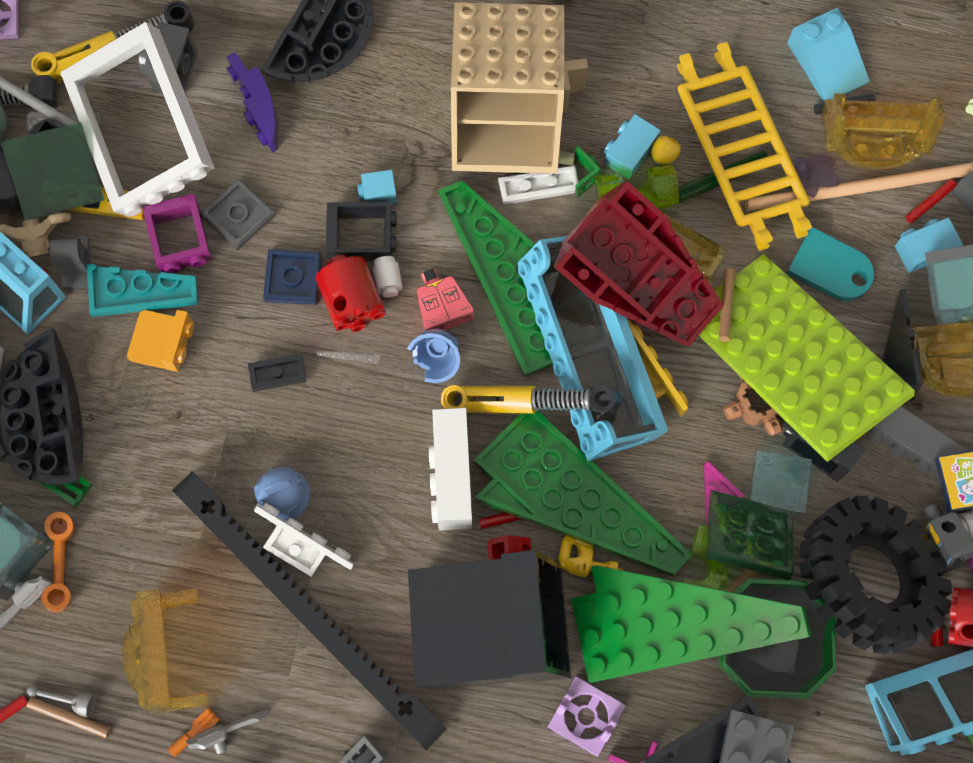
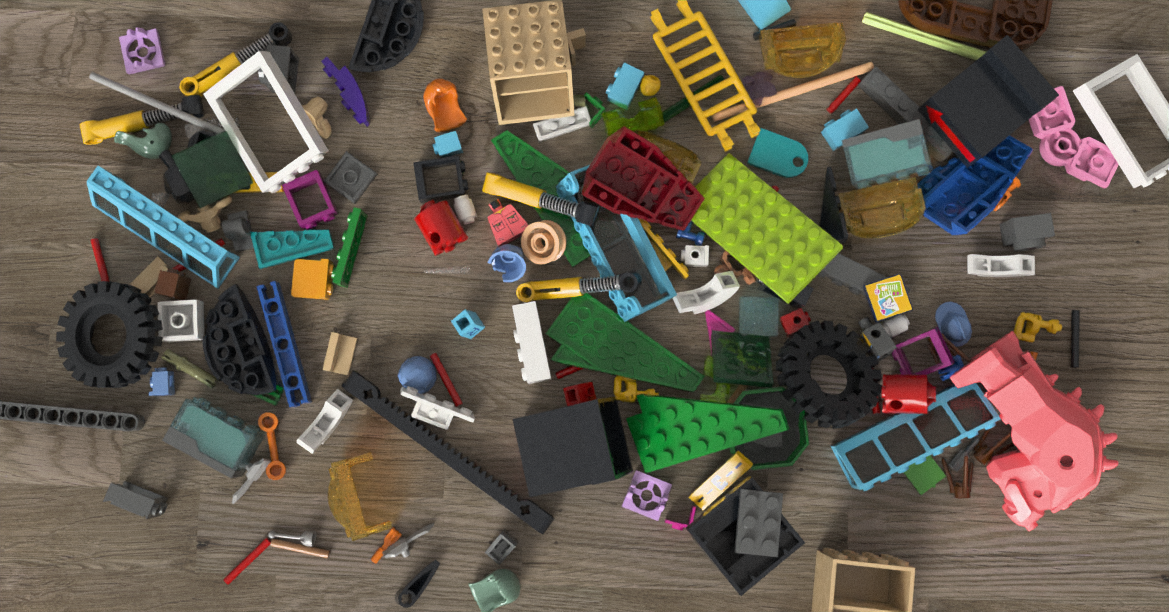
camera: 10 degrees left, 10 degrees up
black plate [248,354,307,392] -> none
dark blue tile [263,249,322,305] -> none
medium nougat bar [719,268,735,342] -> none
none -> blue piece [256,281,312,407]
none -> tan piece [286,96,332,139]
none -> white arch [296,389,353,454]
none -> tan panel [323,332,358,375]
none -> green plate [331,207,368,288]
none -> orange piece [423,78,467,133]
none -> red bar [430,353,463,407]
none -> medium azure brick [451,309,485,339]
none -> piece [482,172,599,226]
none -> light nougat wheel [521,220,567,264]
none -> white arch [673,271,740,314]
none -> blue piece [676,221,705,246]
none -> white brick [680,245,709,267]
none -> tile [688,450,753,510]
none -> red brick [780,308,811,337]

